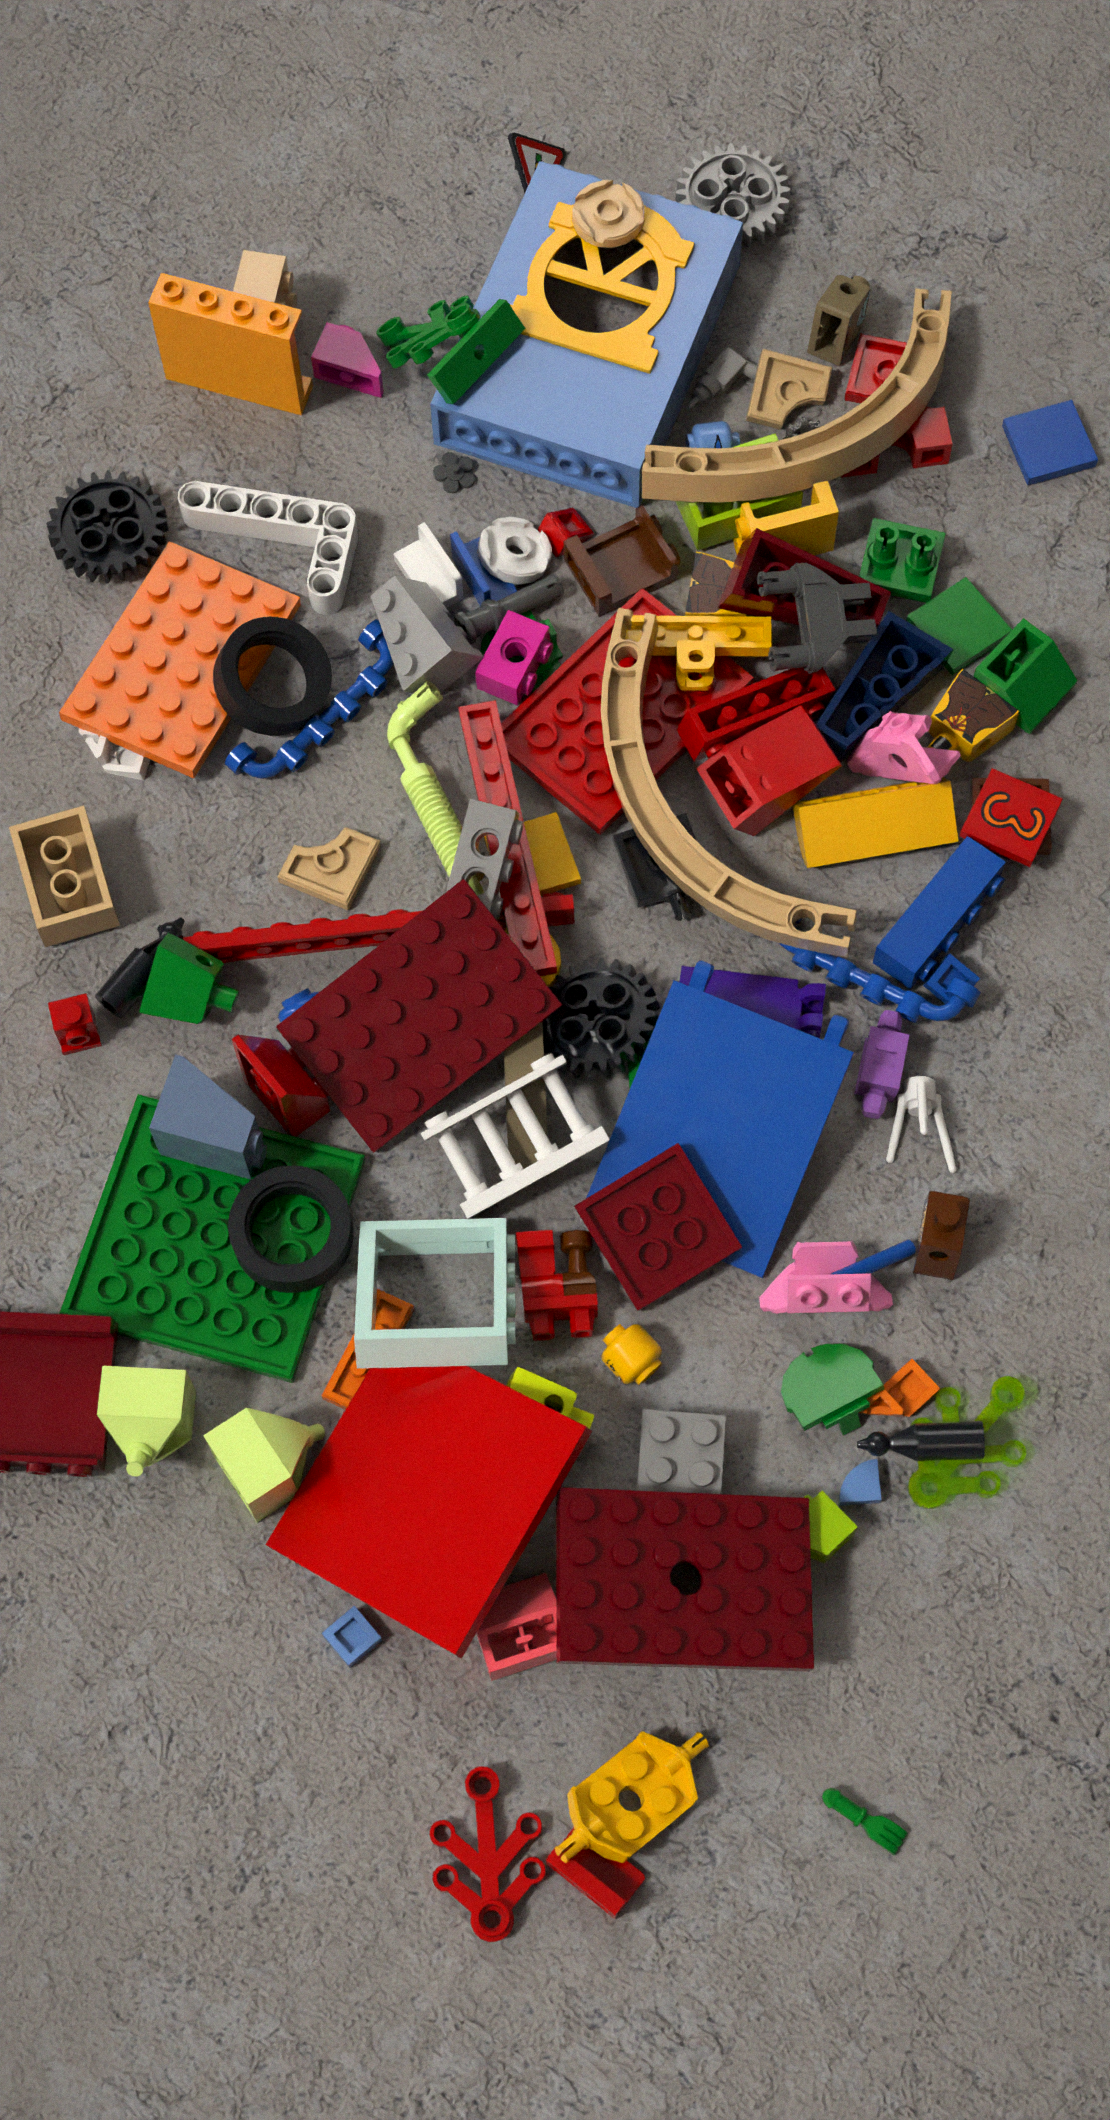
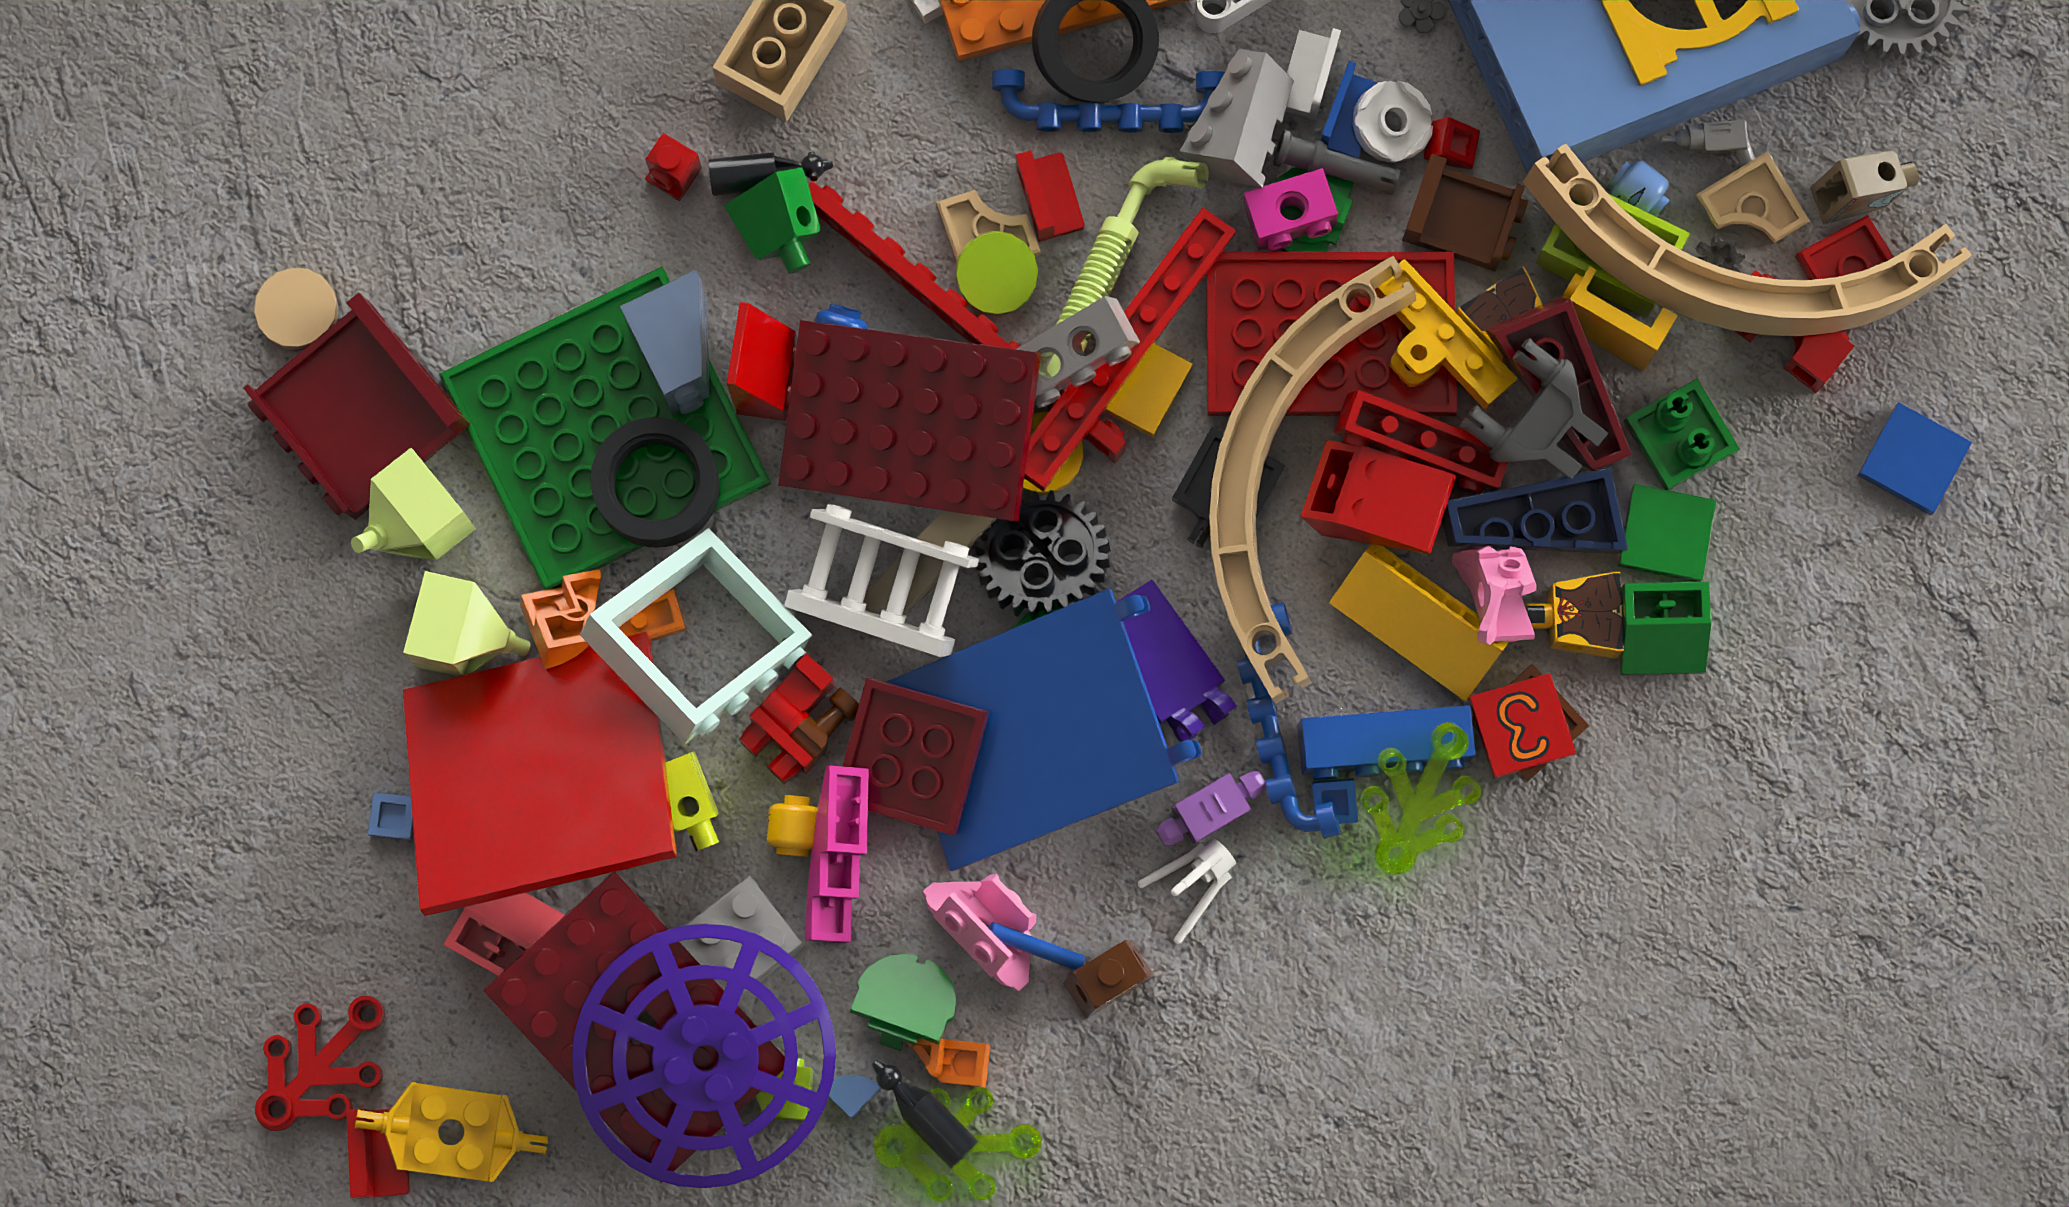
camera: 45 degrees right, 10 degrees up
none -> orange slope [520,569,601,669]
none -> dark purple dish [572,923,836,1188]
none -> dark pink slope [805,765,869,943]
none -> lime tile [955,231,1038,314]
none -> red panel [1015,150,1085,242]
none -> clear neon green plant [1360,722,1481,875]

